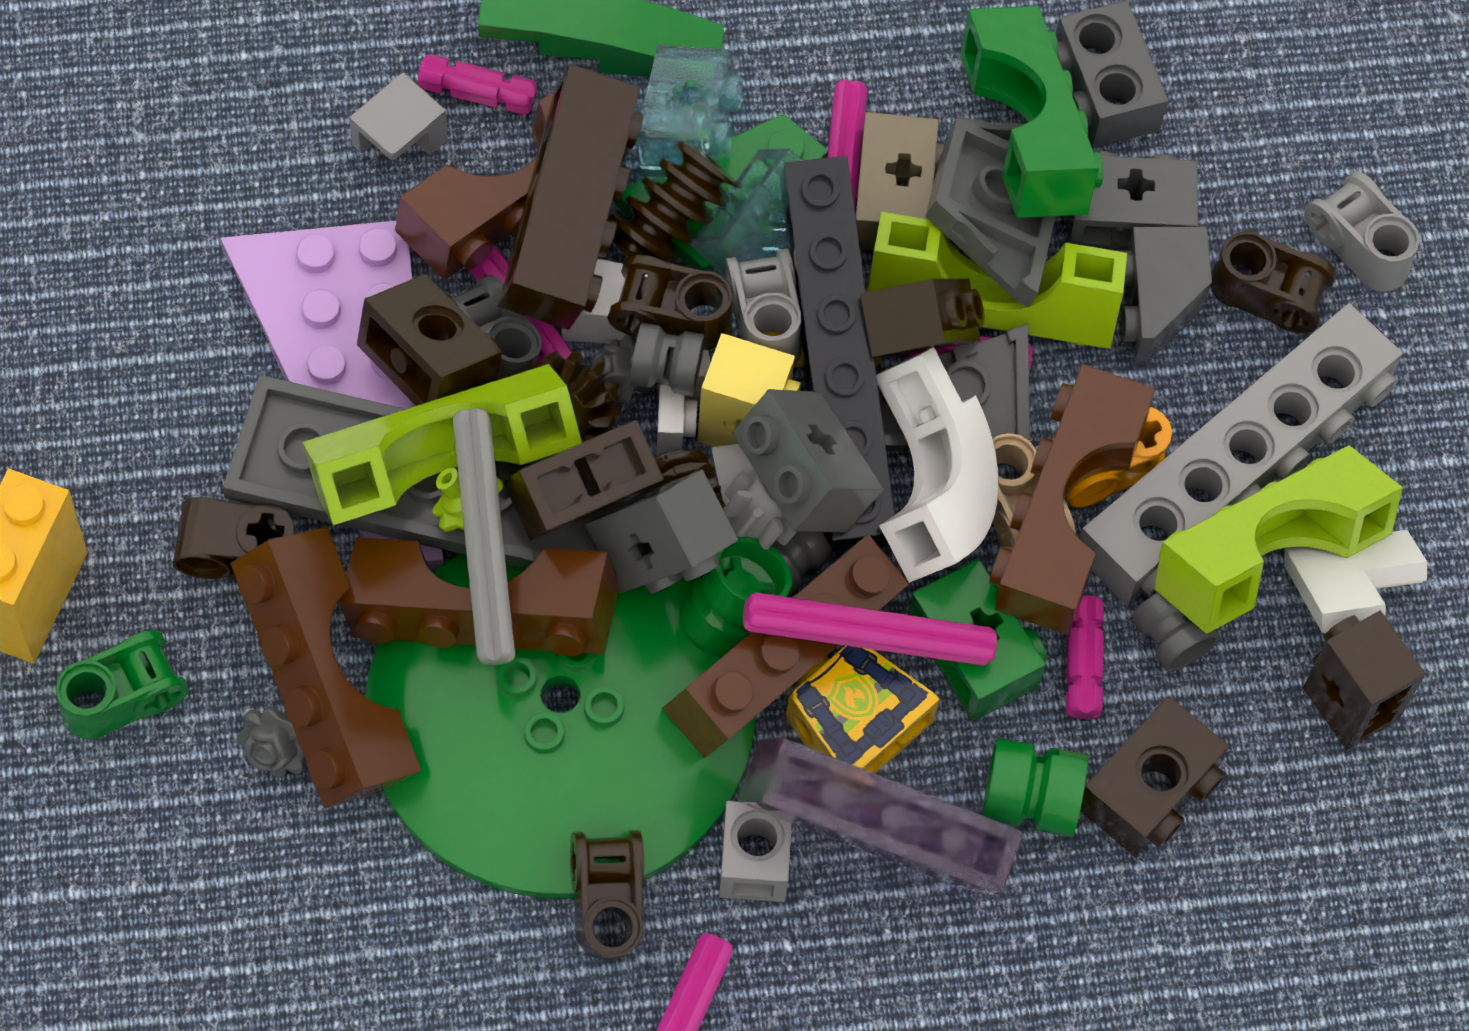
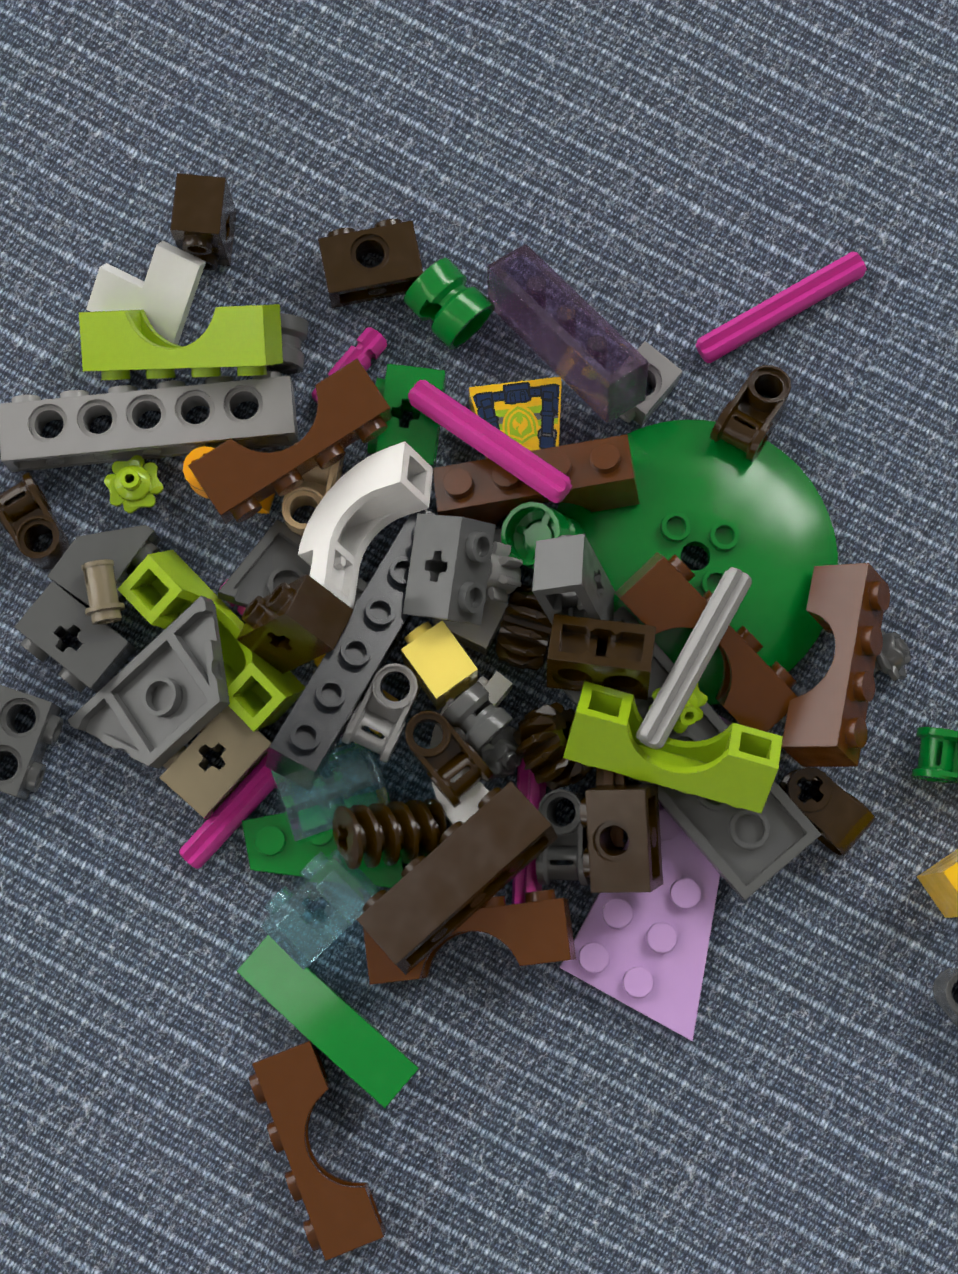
camera: 140 degrees left, 15 degrees up
light grey panel [349,72,448,160] -> none
dark pink axle [418,54,537,115] -> none
green arch [960,6,1104,218] -> none
none -> dark tan pin [81,559,125,625]
none -> lime plant [104,455,164,514]

